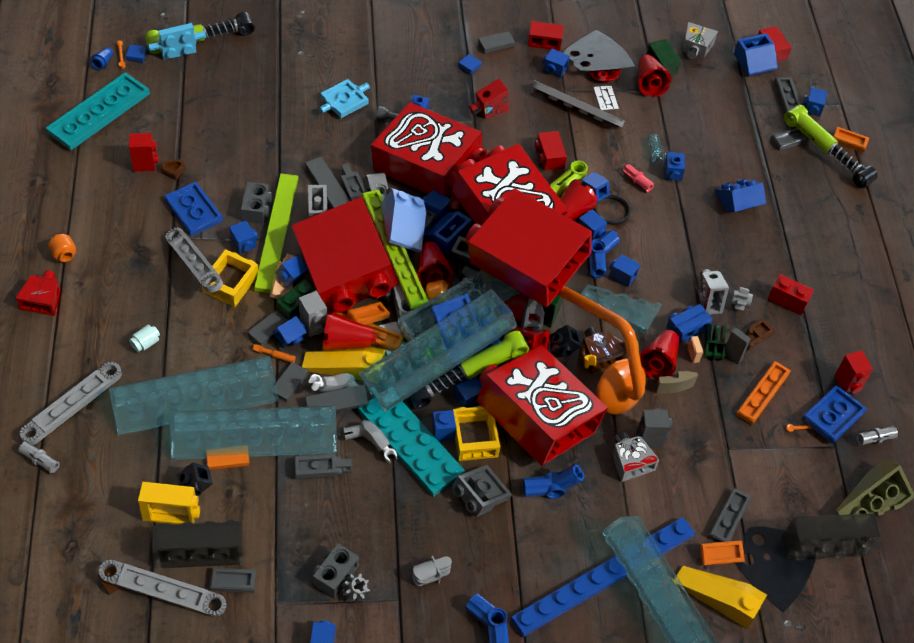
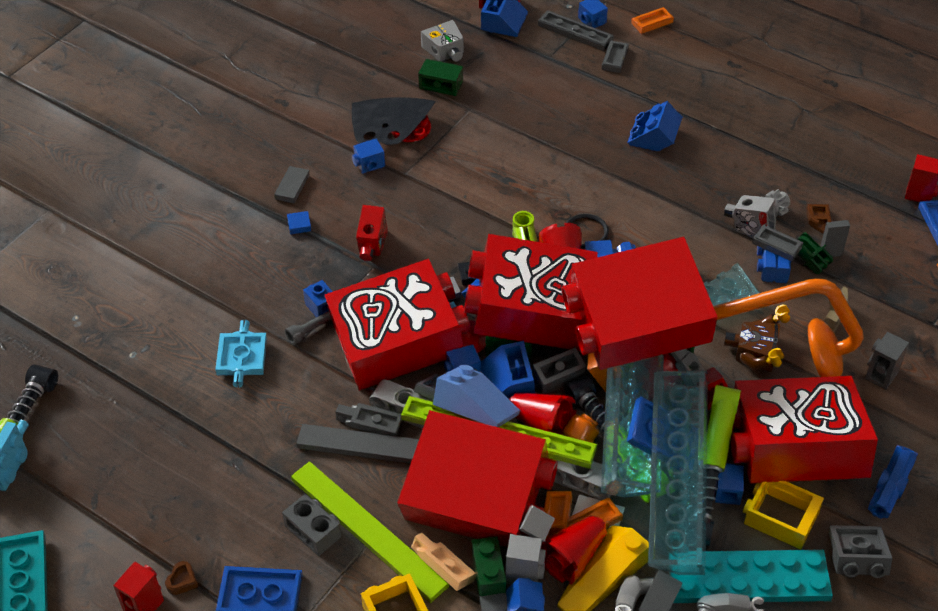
camera: 45 degrees left, 5 degrees down
blue brick [229,220,258,254] -> none
blue brick [275,255,309,287] -> none
light grey brick [308,185,327,218] -> none
blue brick [432,410,456,441] -> none
red brick [528,21,564,51] -> none
light grey plate [532,80,625,127] -> none
red brick [534,131,567,171] -> none
black brick [549,325,582,358] -> none
blue brick [582,172,610,203] -> none
white sticker [594,86,619,110] -> none
light grey torso [612,431,659,482] -> none
coral axle [622,164,654,192] -> none
red cone [638,54,672,97] -> none
red cone [639,330,679,380] -> none
clear light blue bar [648,134,666,162] -> none
blue brick [664,152,685,181] -> none
light nougat tile [687,336,703,363] -> none
orange tile [736,361,791,426] -> none
red brick [768,274,814,315] -> none
piece [784,104,878,188] -> none
none -> light grey tile [519,505,555,542]
none -> dark grey tile [752,225,803,261]

